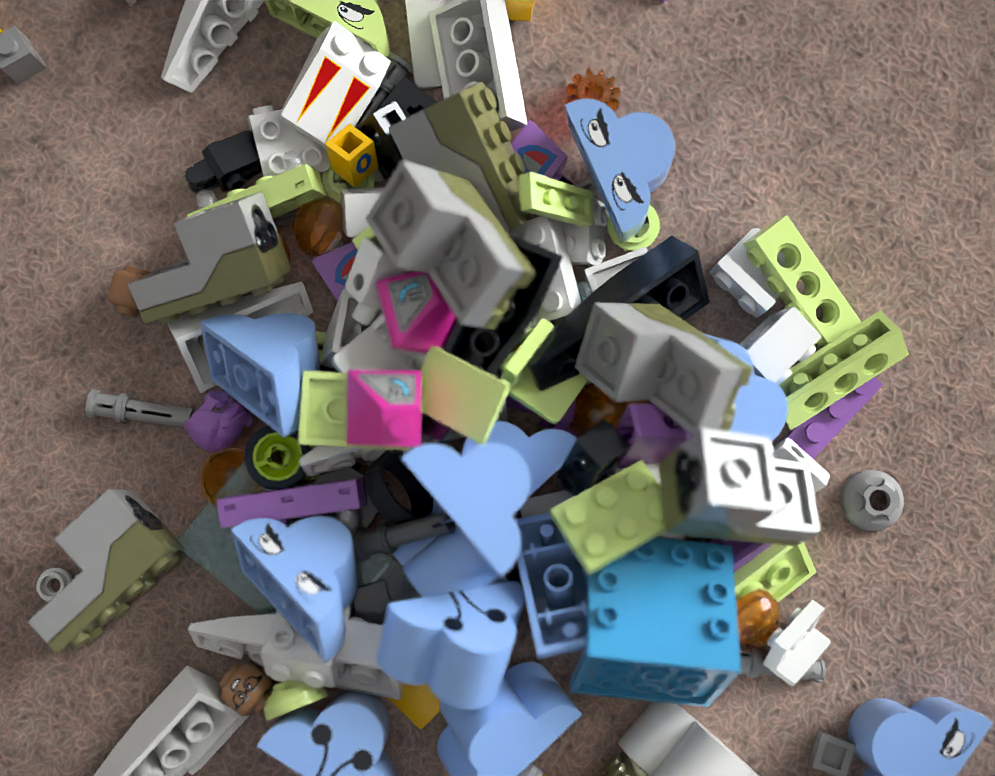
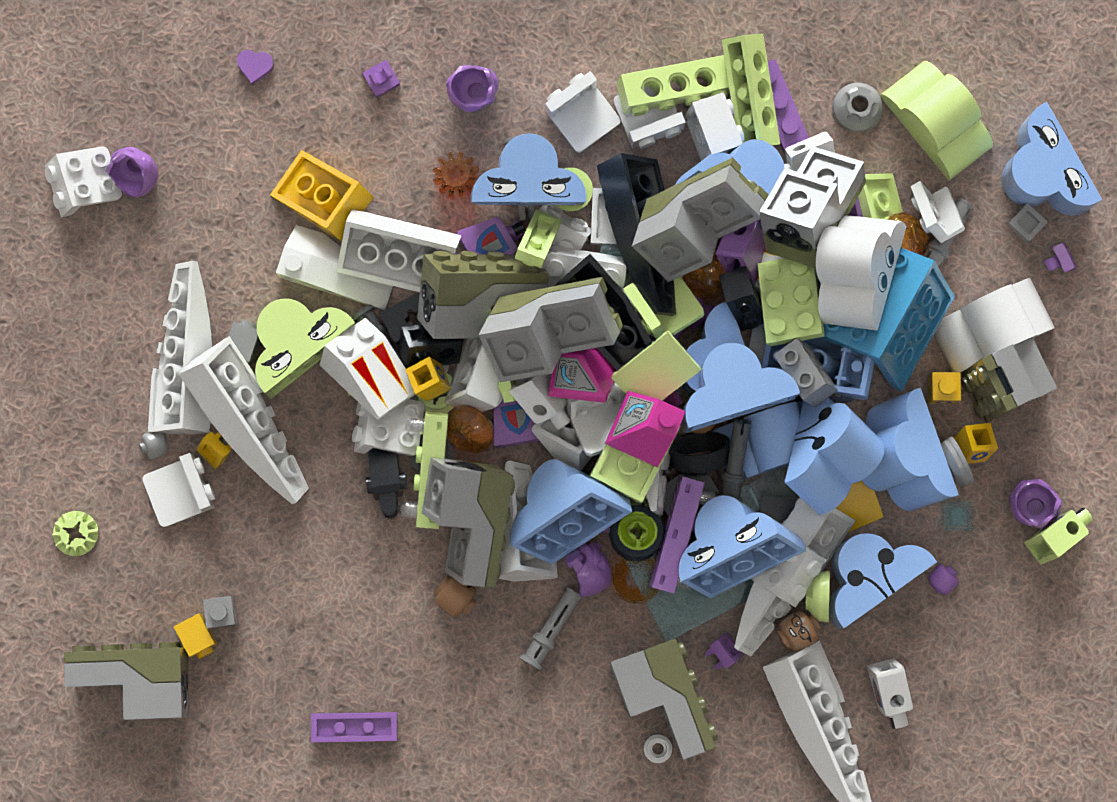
camera: 70 degrees left, 0 degrees up
none -> medium lavender hair [446,65,498,112]
none -> white bracket [545,71,620,153]
none -> medium lavender tile [705,632,744,669]
none -> light grey brick [774,338,838,407]
none -> white brick [816,215,906,331]
none -> yellowish green brick [880,61,993,181]
none -> yellow brick [927,372,961,404]

